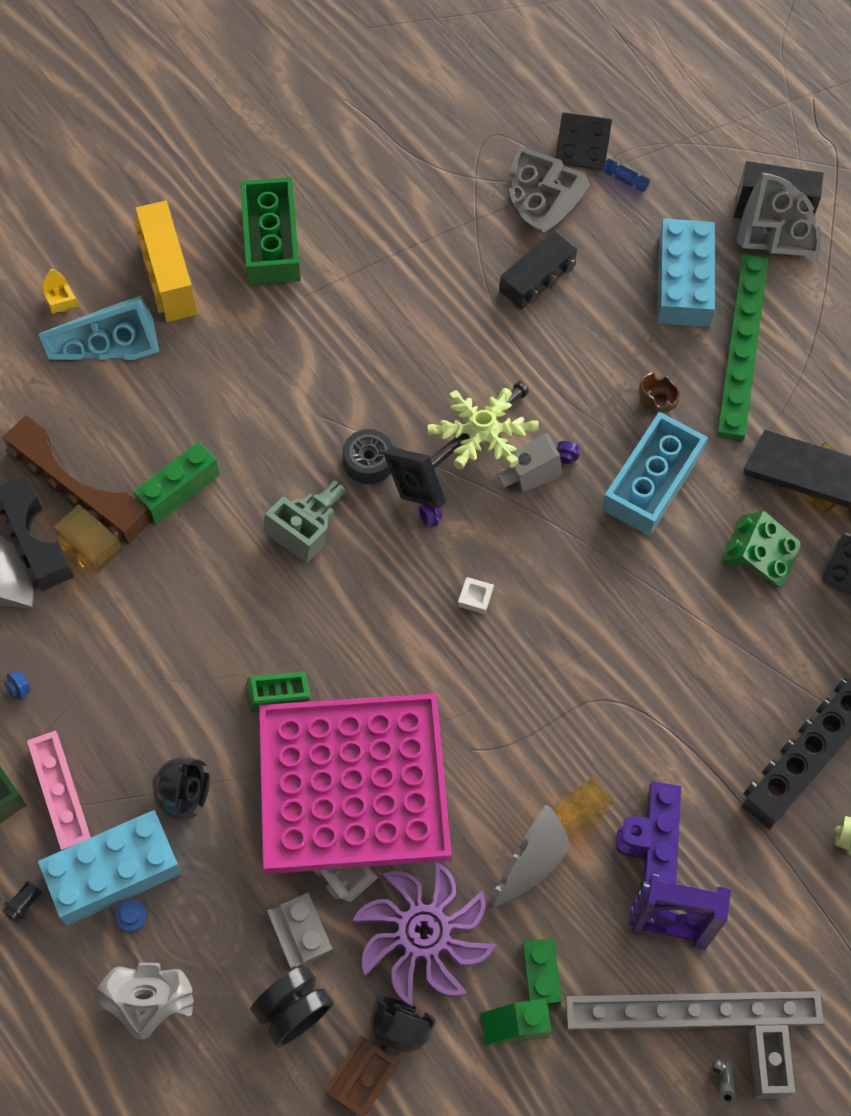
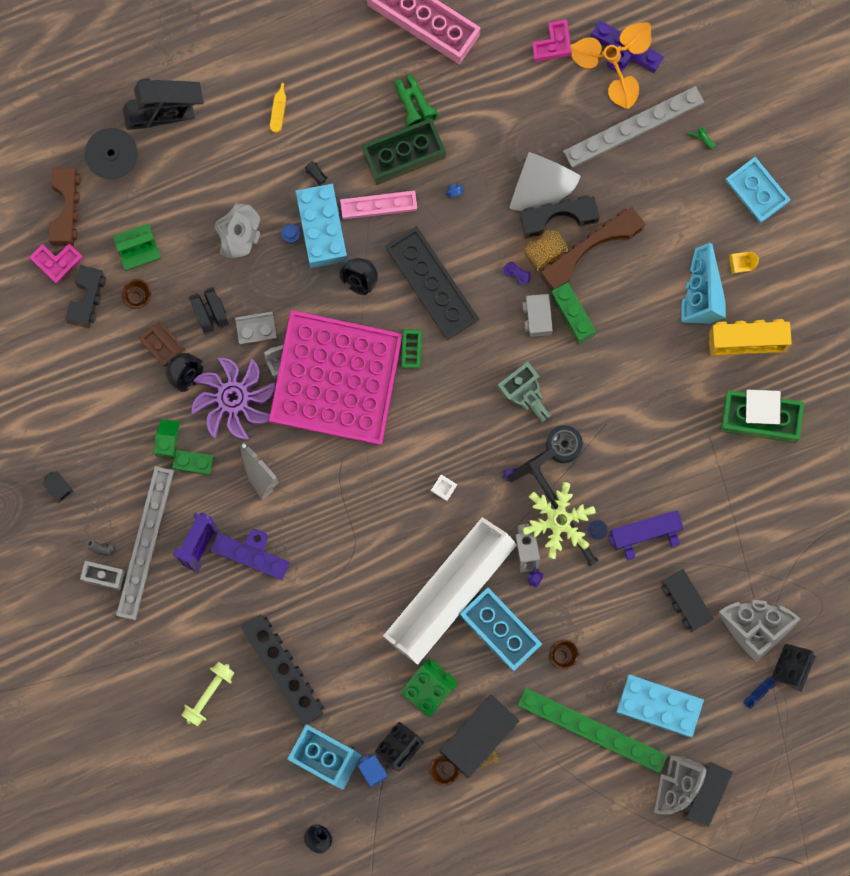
camera: 105 degrees right, 15 degrees up
clear yellow brick [551,776,613,840] -> none
none -> white piece [383,517,517,665]
none -> black plate [385,226,479,341]
none -> dark purple piece [504,262,531,285]
none -> light grey brick [522,294,553,337]
none -> clear blue plate [588,520,608,540]
none -> dark purple brick [608,510,683,561]
none -> white sticker [746,390,780,424]

